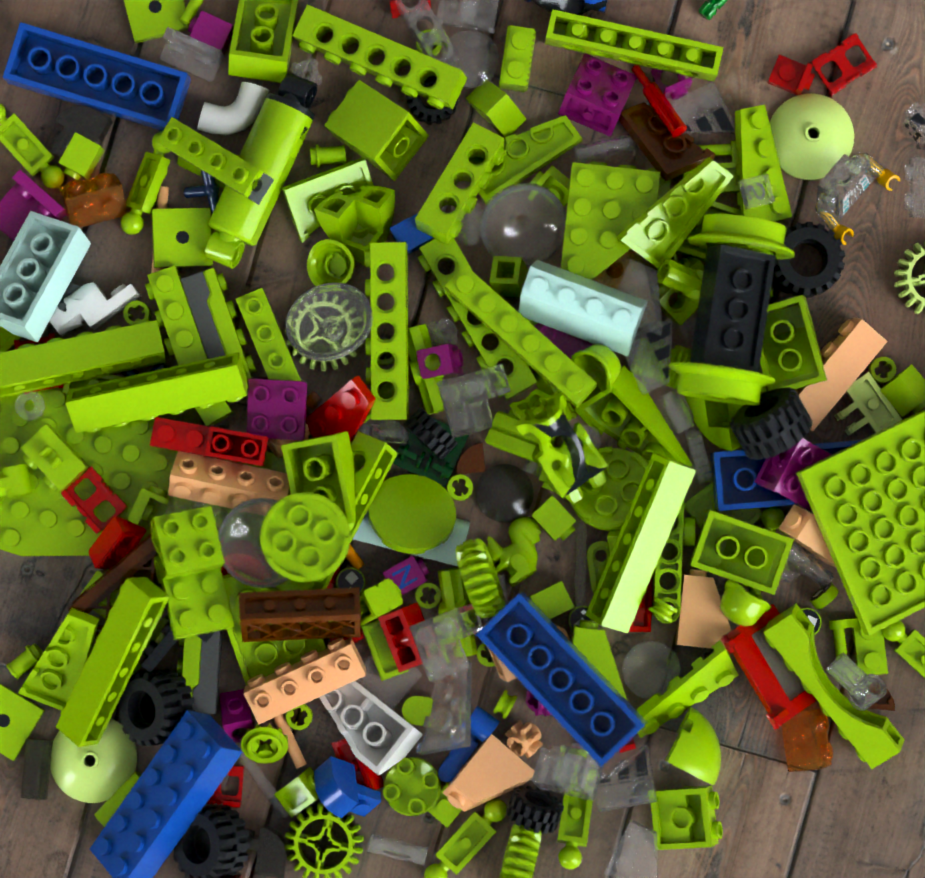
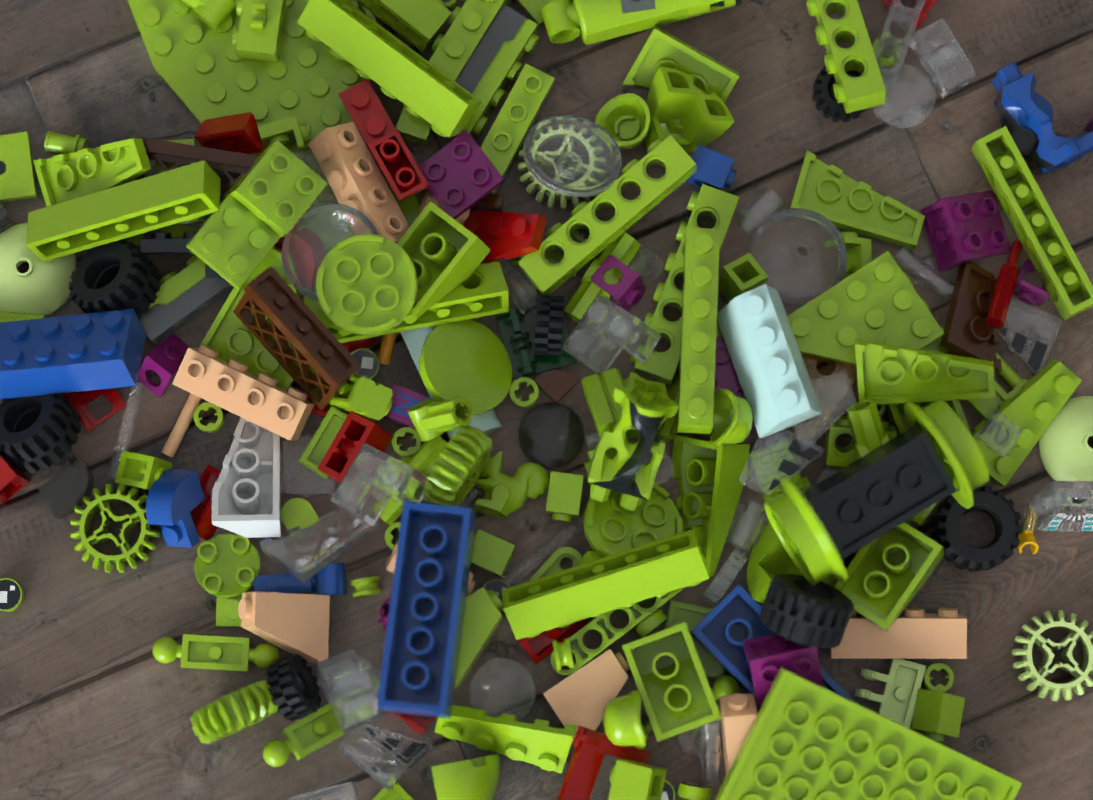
camera: 50 degrees right, 5 degrees down
red piece [60,466,128,534] -> none
lime gear [241,723,288,764] -> none
lime pin [310,144,346,168] -> none
lime slope [324,80,429,182] -> none
clear pin [367,833,429,866] -> none
lime brick [415,122,506,244] -> none
lime slope [465,79,527,139] -> none
lime brick [499,25,536,92] -> none
light nougat gear [505,720,543,758] -> none
none -> lime piece [407,396,473,442]

